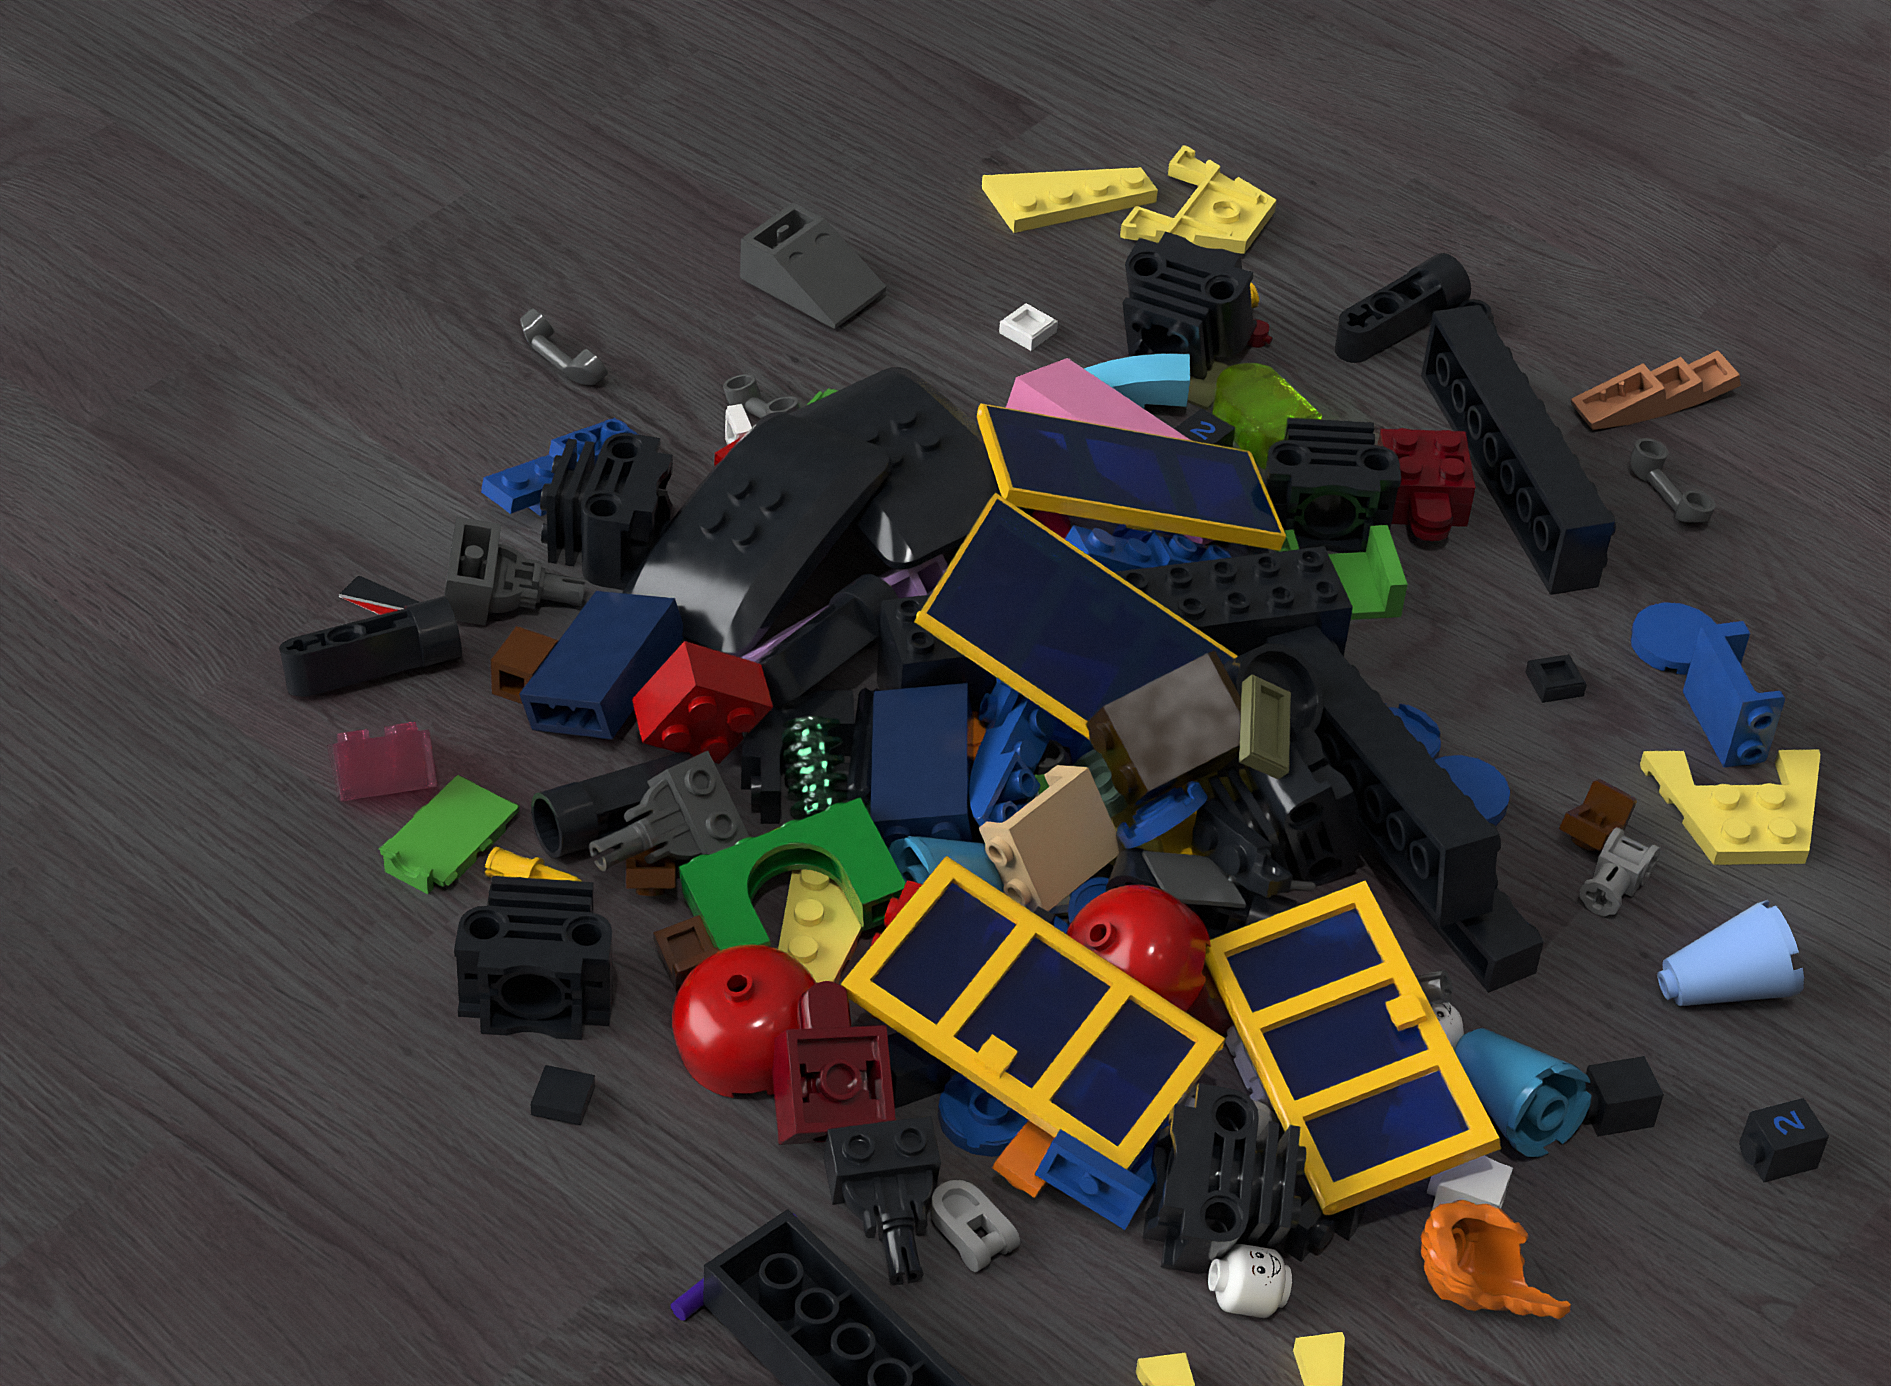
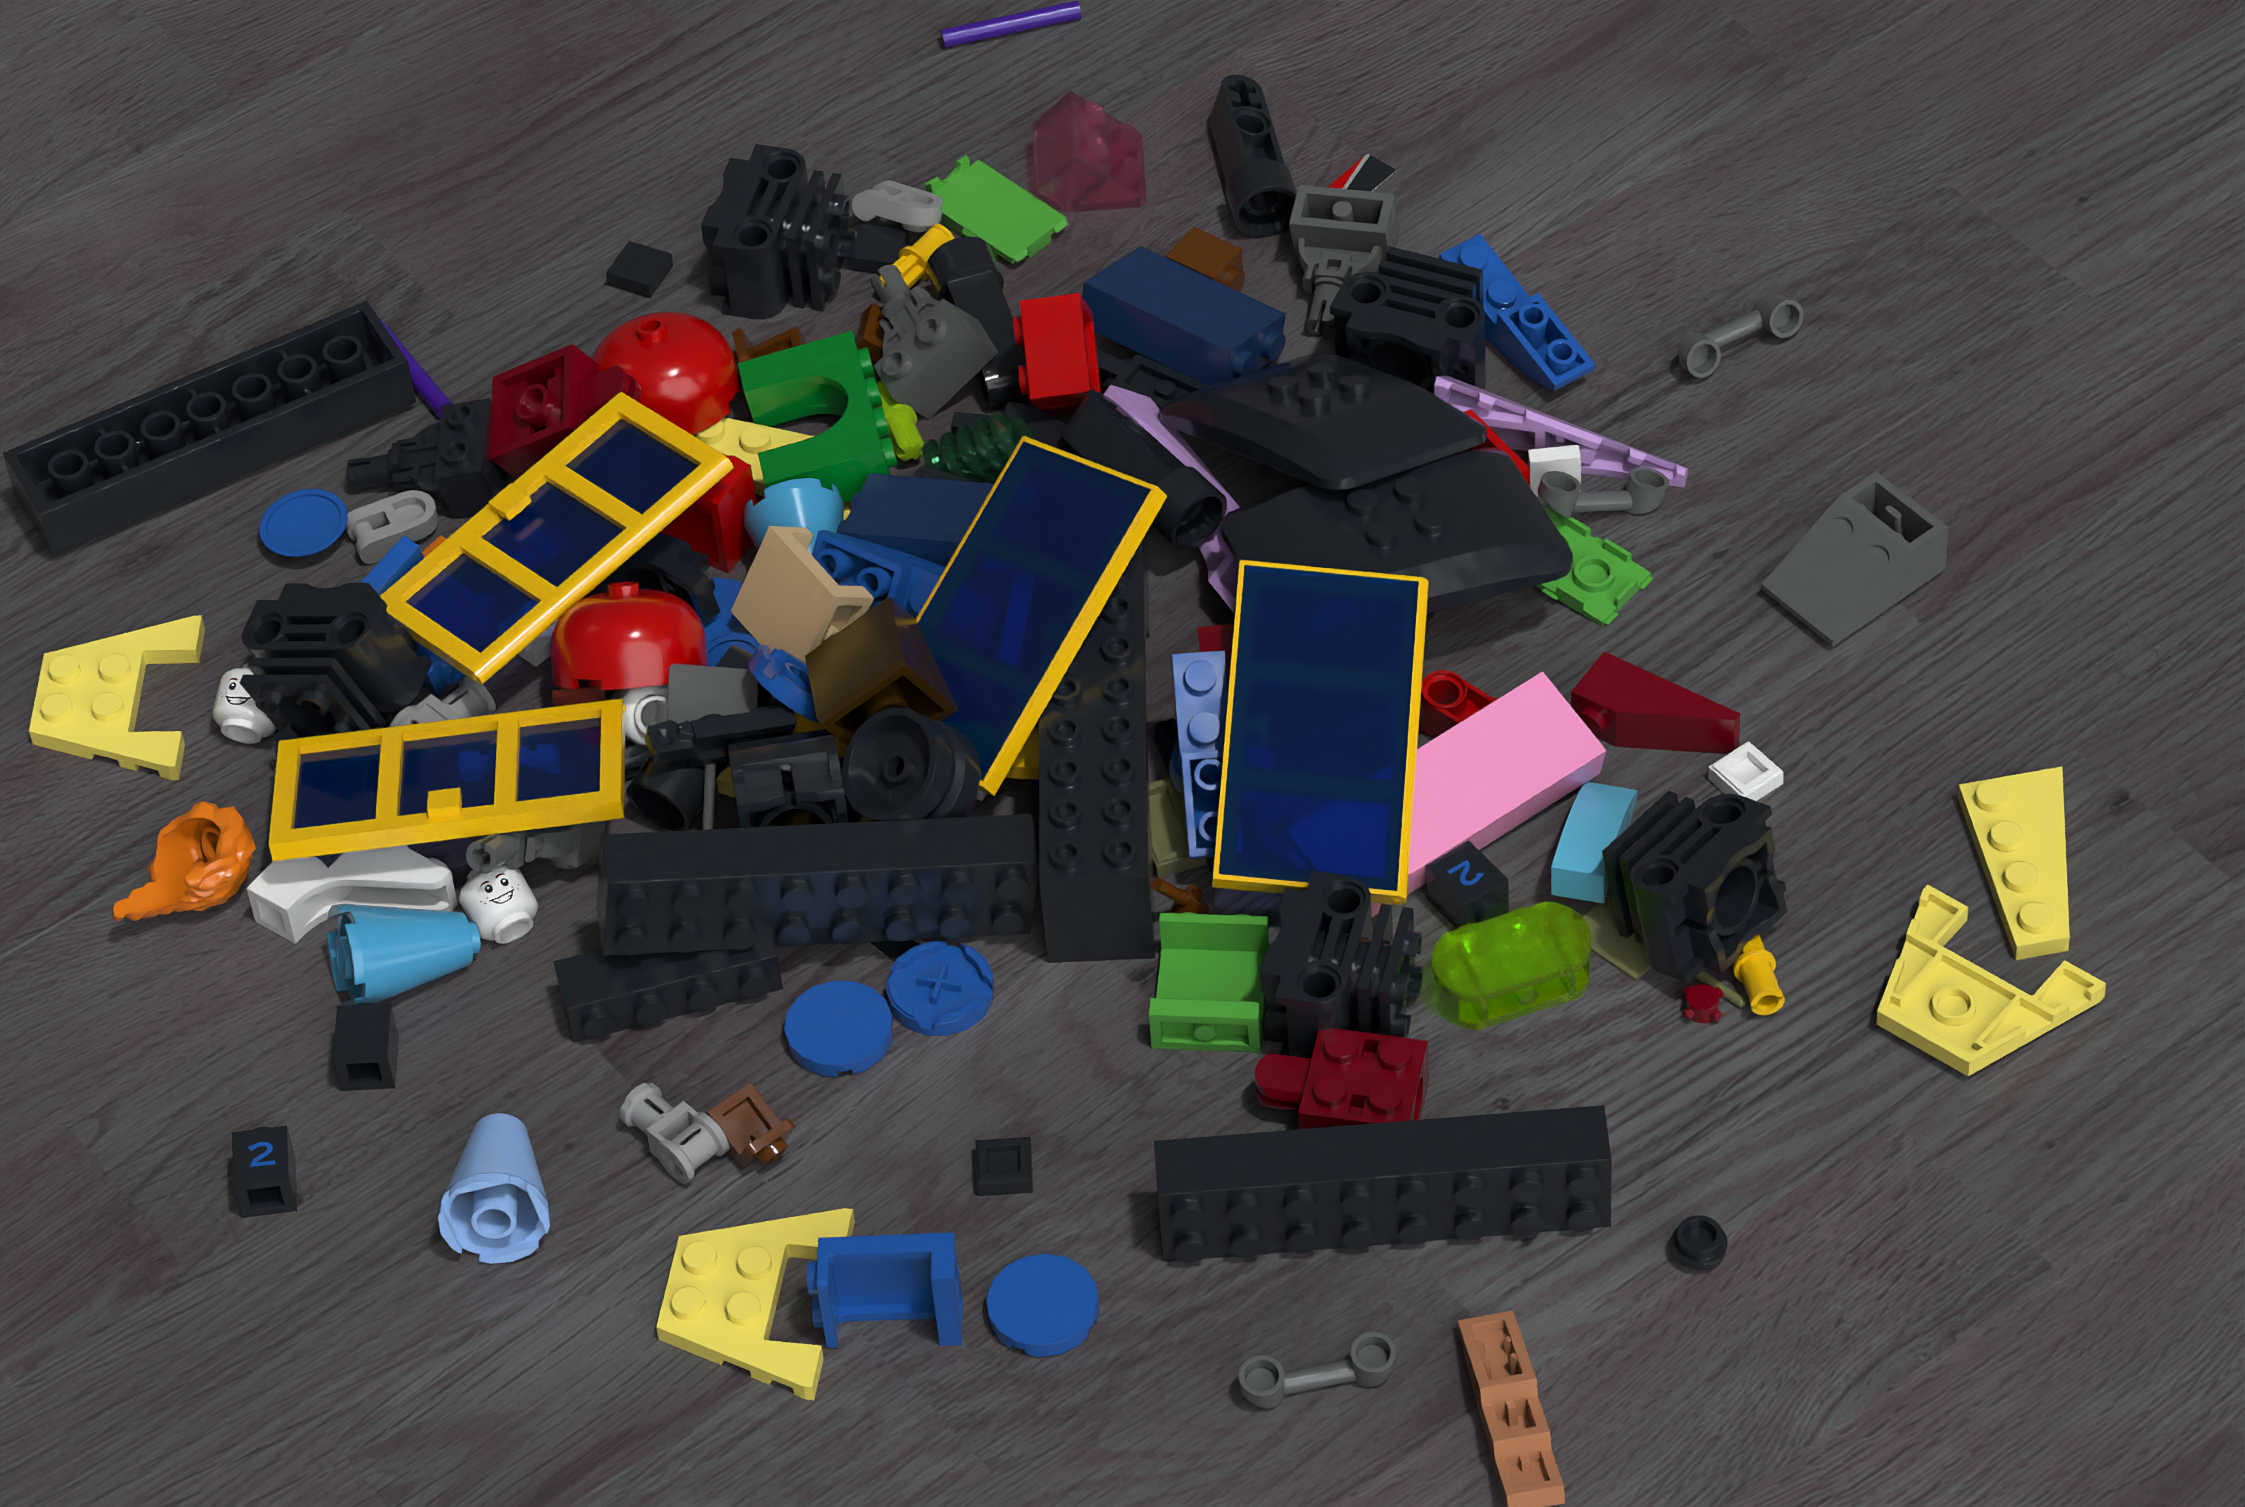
camera: 110 degrees right, 5 degrees up
olive tile [1239,674,1291,779] -> none
black beam [1335,253,1471,363] -> none
none -> blue piece [259,489,348,558]
none -> light grey plate [852,180,943,232]
none -> dark purple bar [940,0,1081,48]
none -> lavender wedge [1434,376,1688,487]
none -> dark red slope [1571,651,1740,754]

